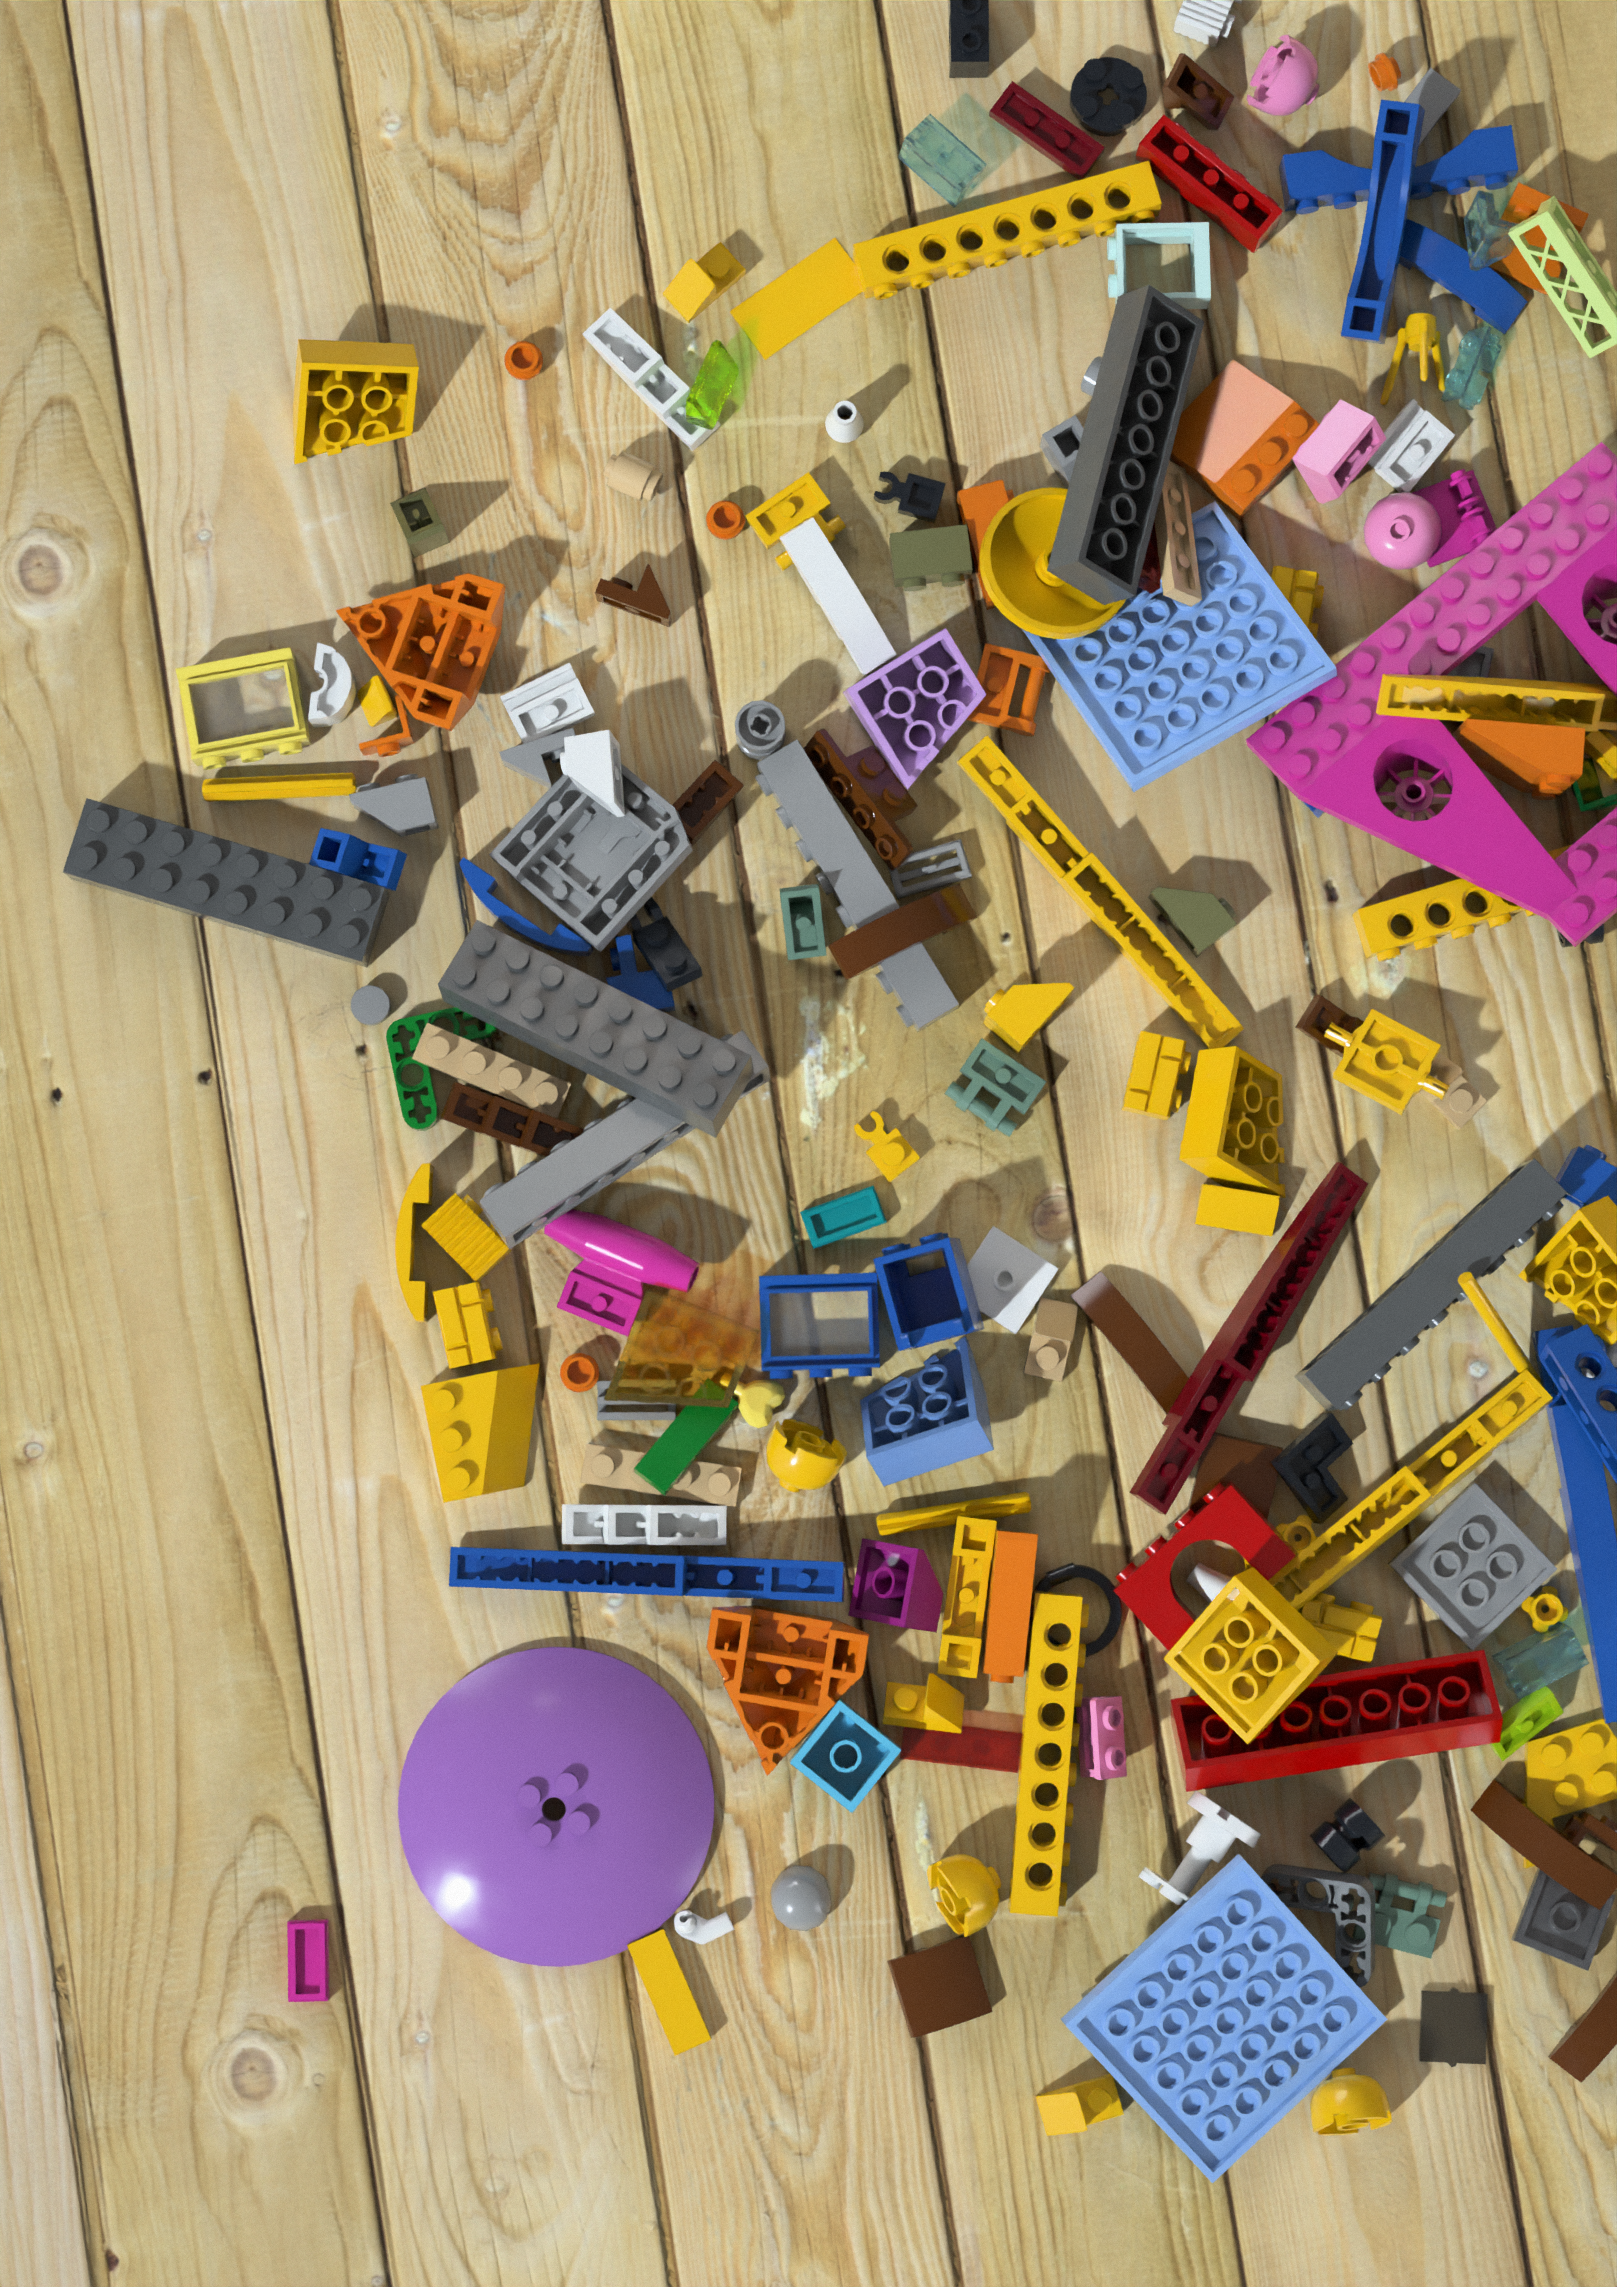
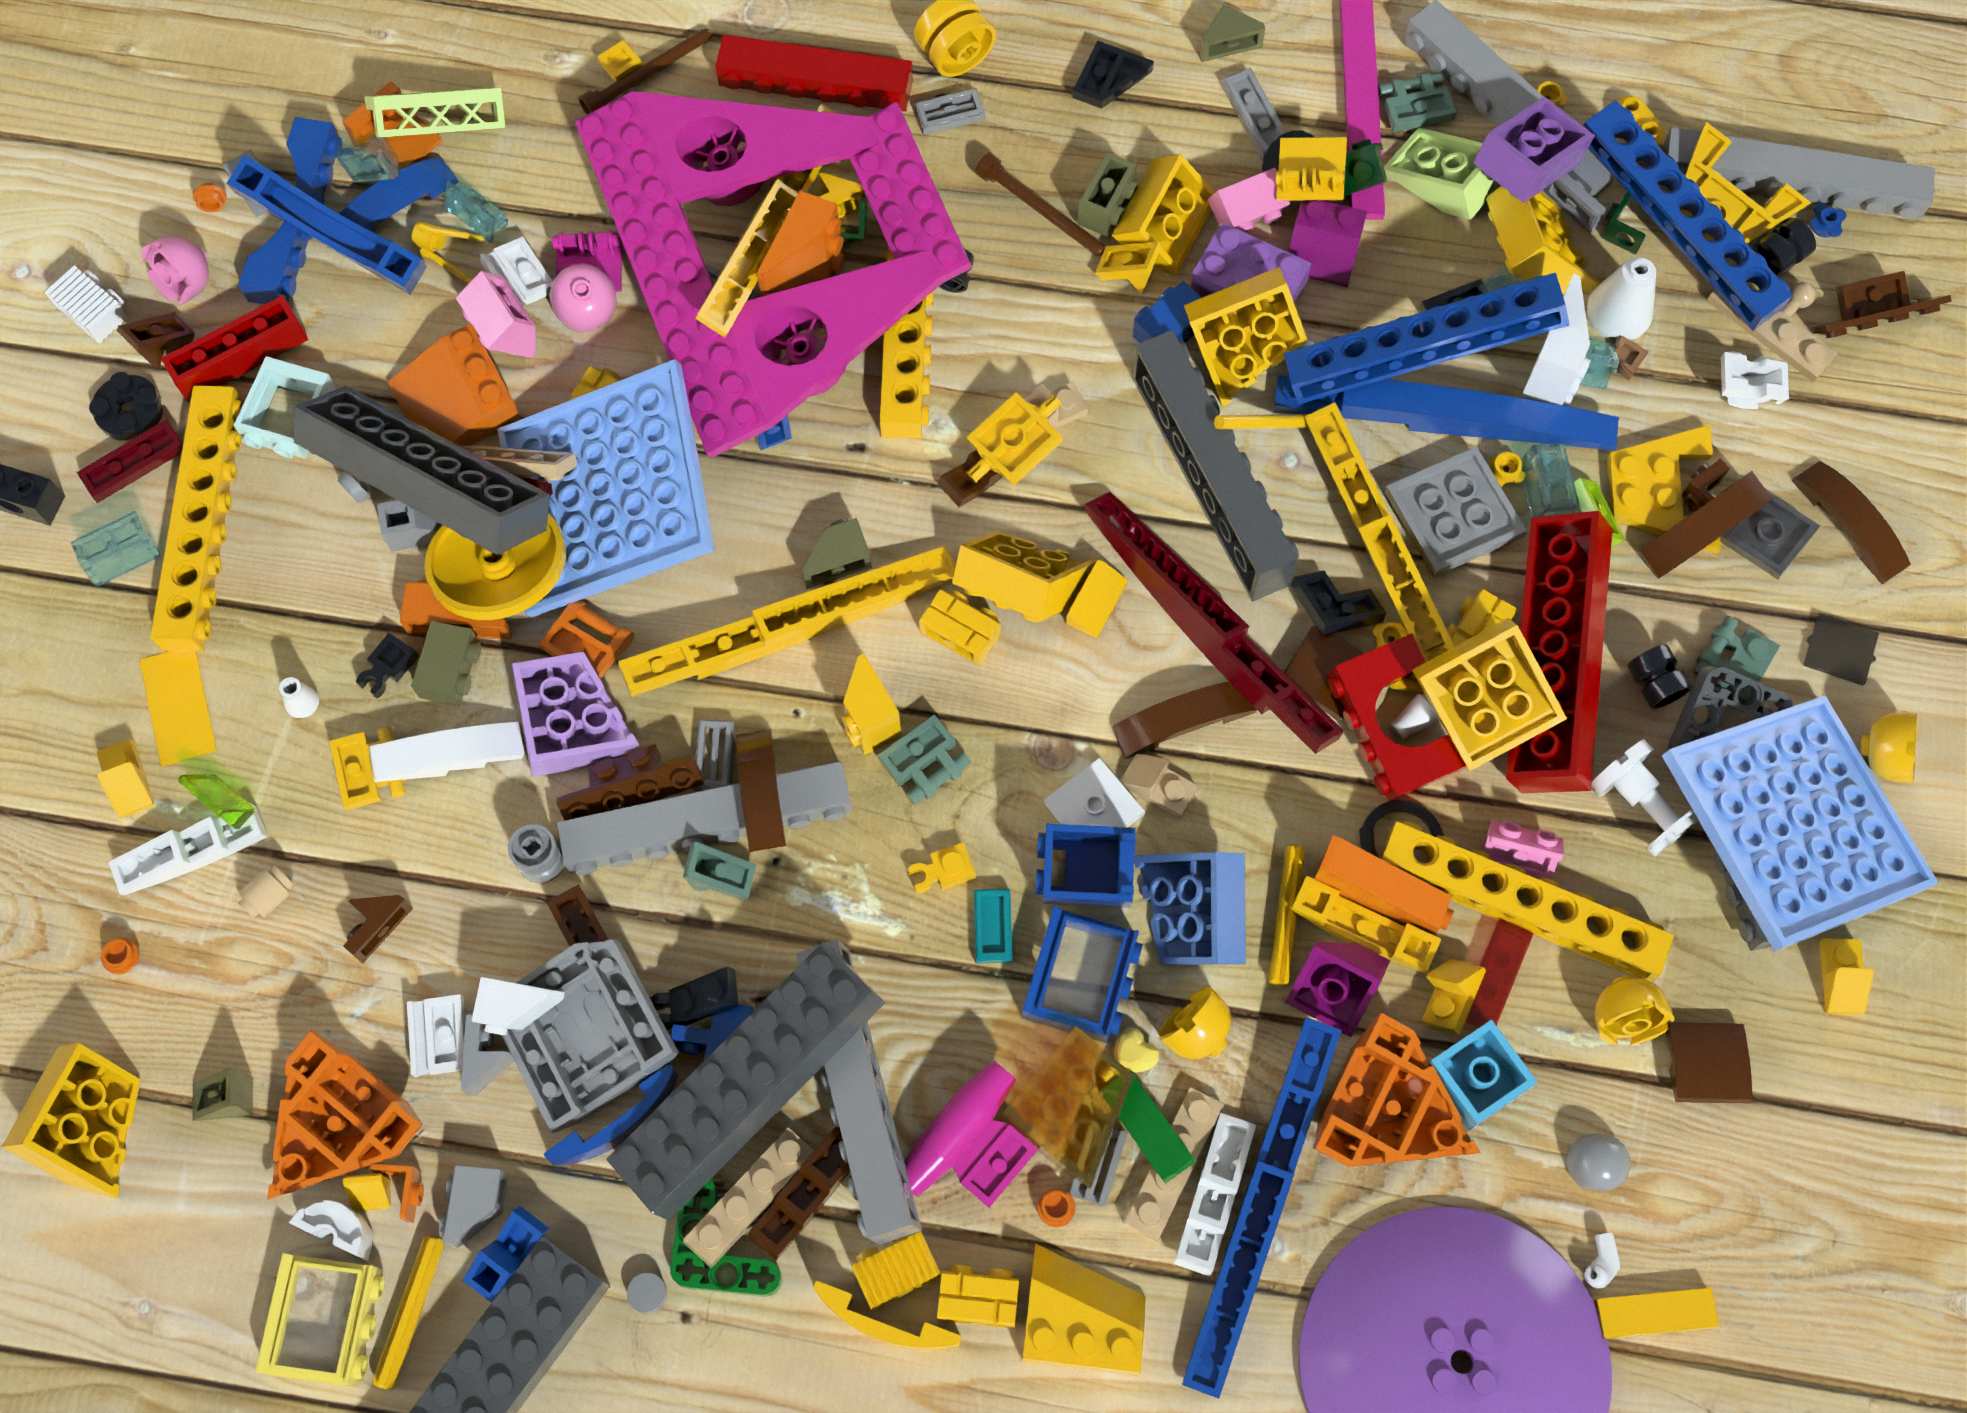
camera: 70 degrees left, 15 degrees down
orange plate [706,501,745,540] -> none

